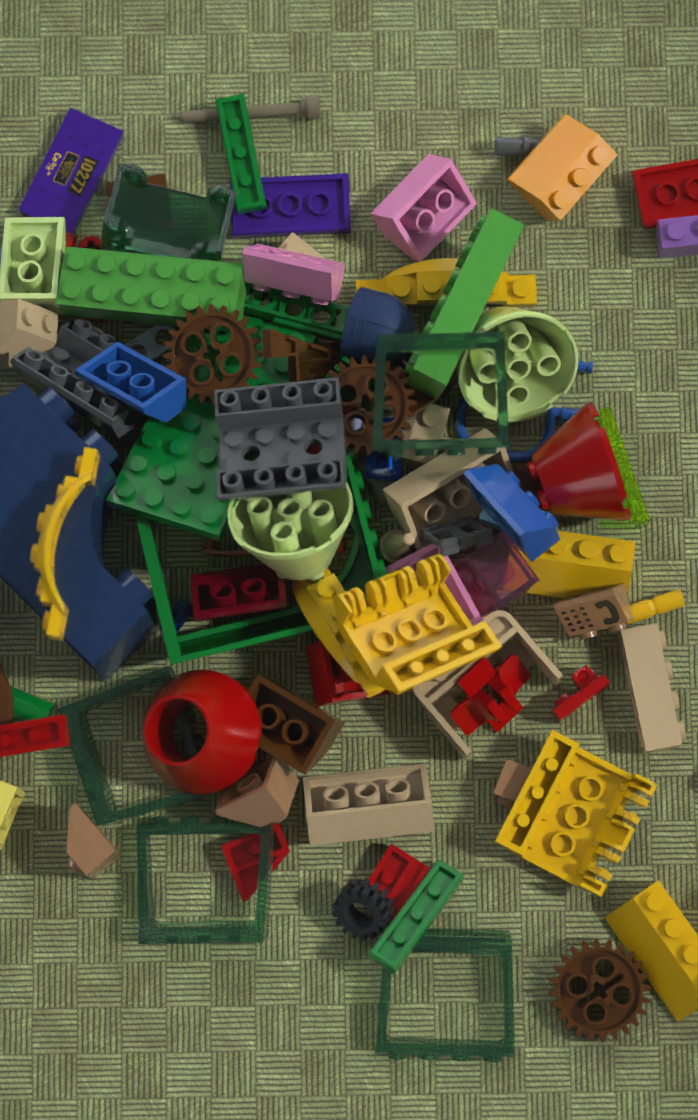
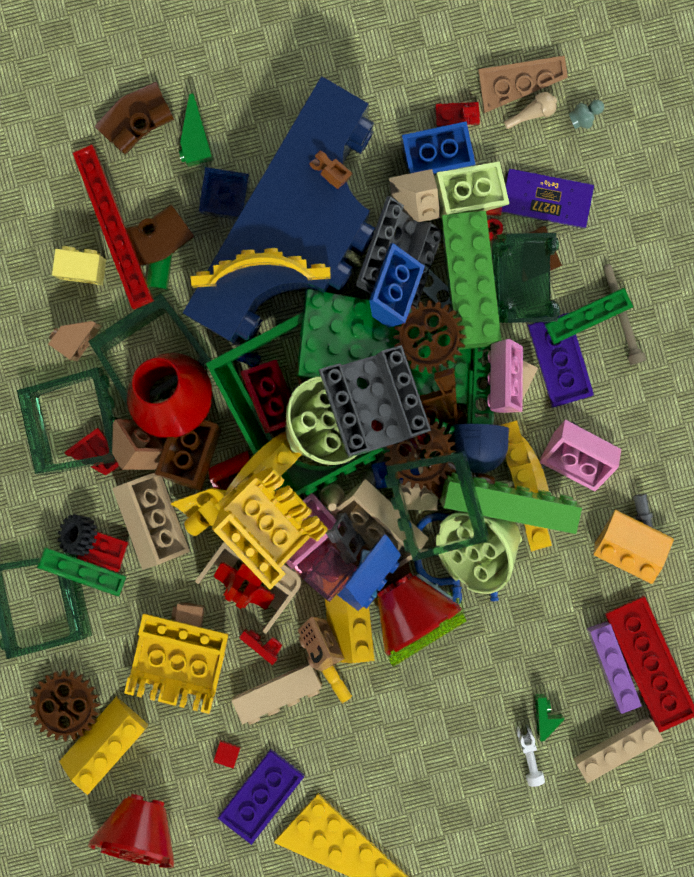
camera: 70 degrees right, 10 degrees up
none -> yellow panel [171,488,226,536]

